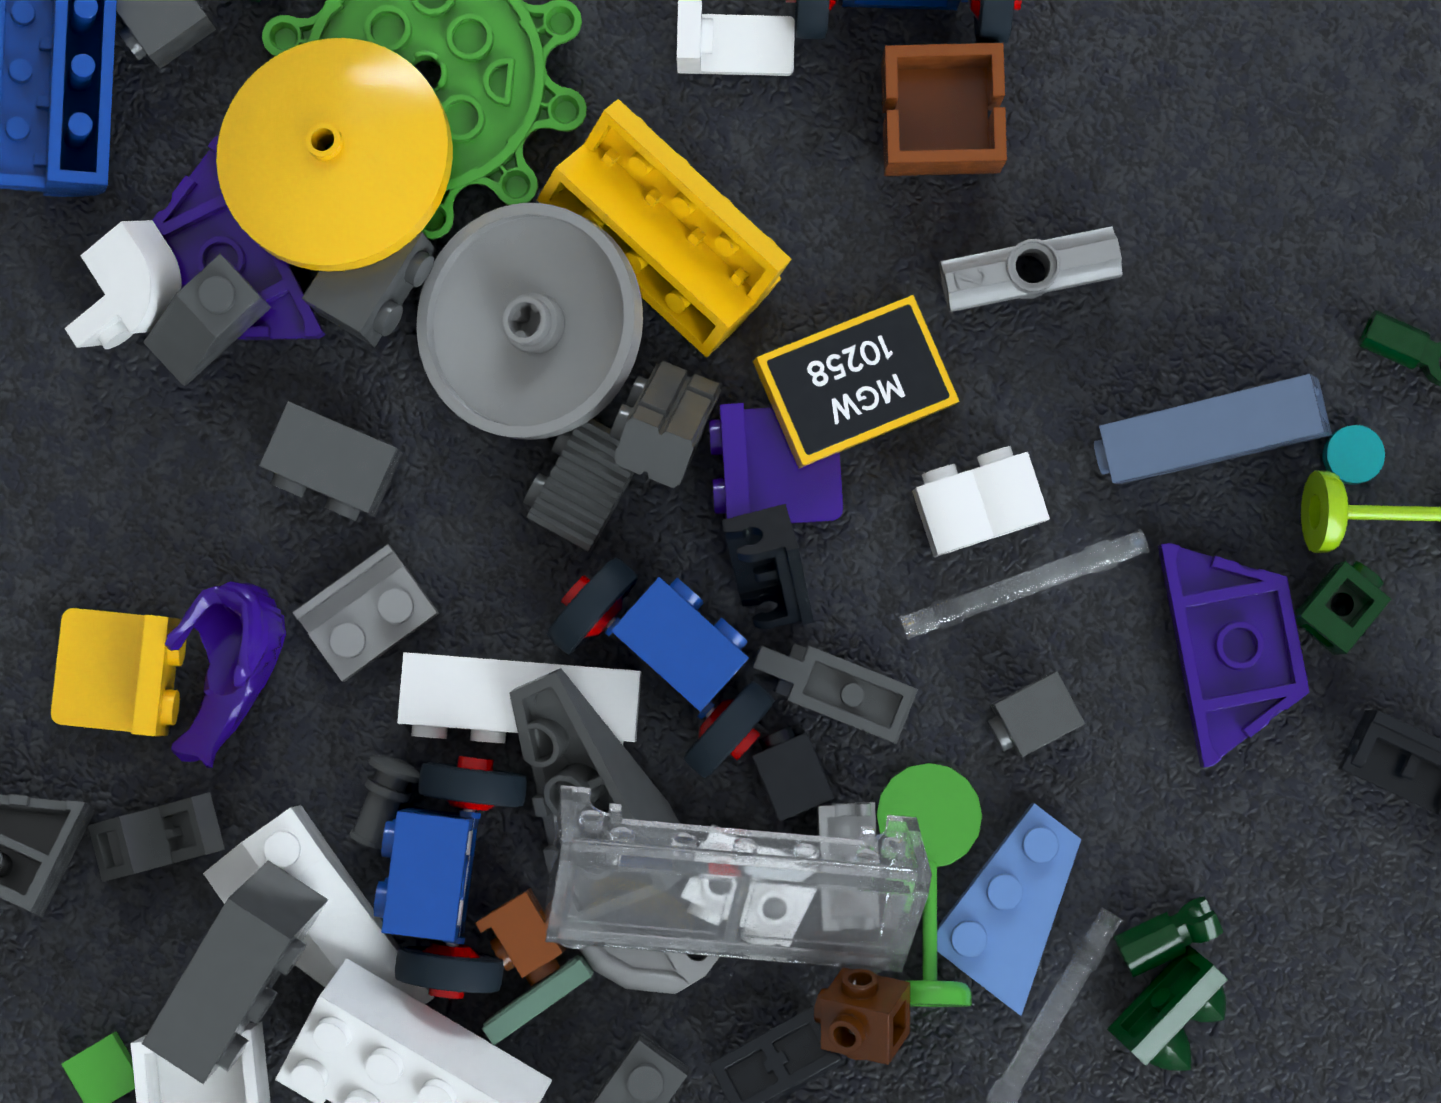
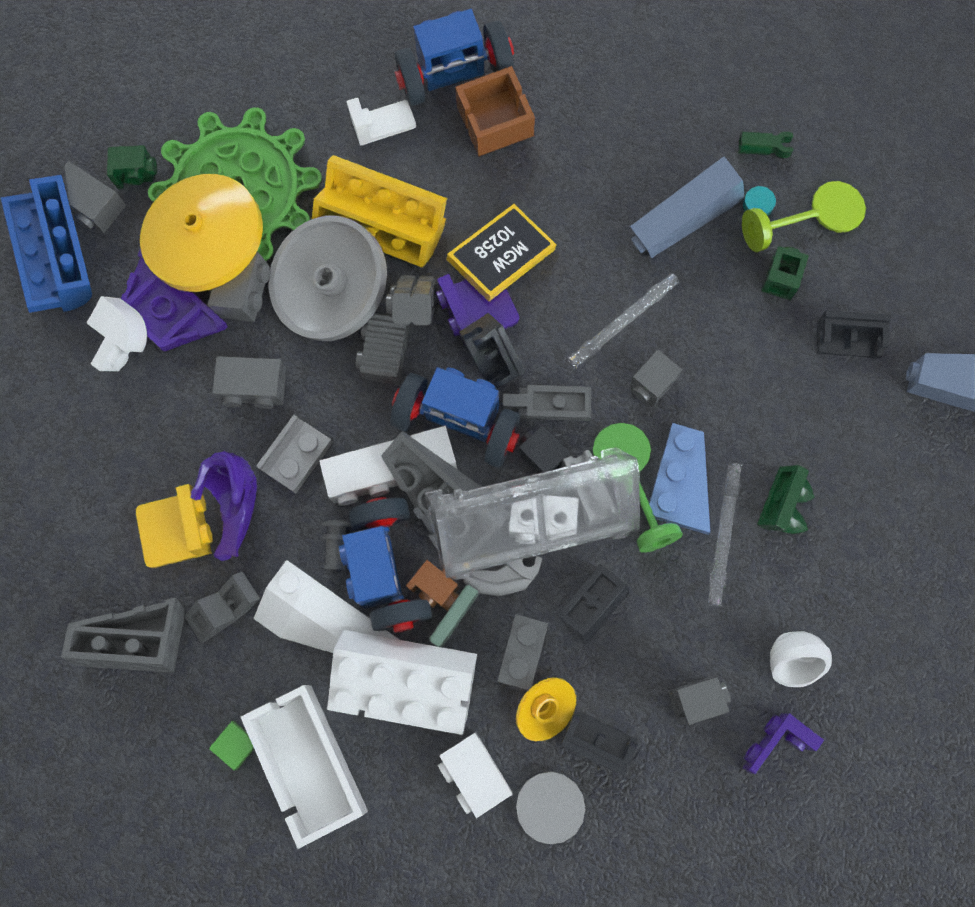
camera: 15 degrees left, 10 degrees down
dark grey wedge [142,860,329,1084] -> none
dark grey slope [143,254,272,386] -> none
reddish brown brick [814,967,910,1065] -> none
white brick [912,446,1050,557] -> none
light grey piece [939,226,1123,313] -> none
dark green bar [1113,896,1224,977] -> none
dark purple wing [1158,543,1310,768] -> none

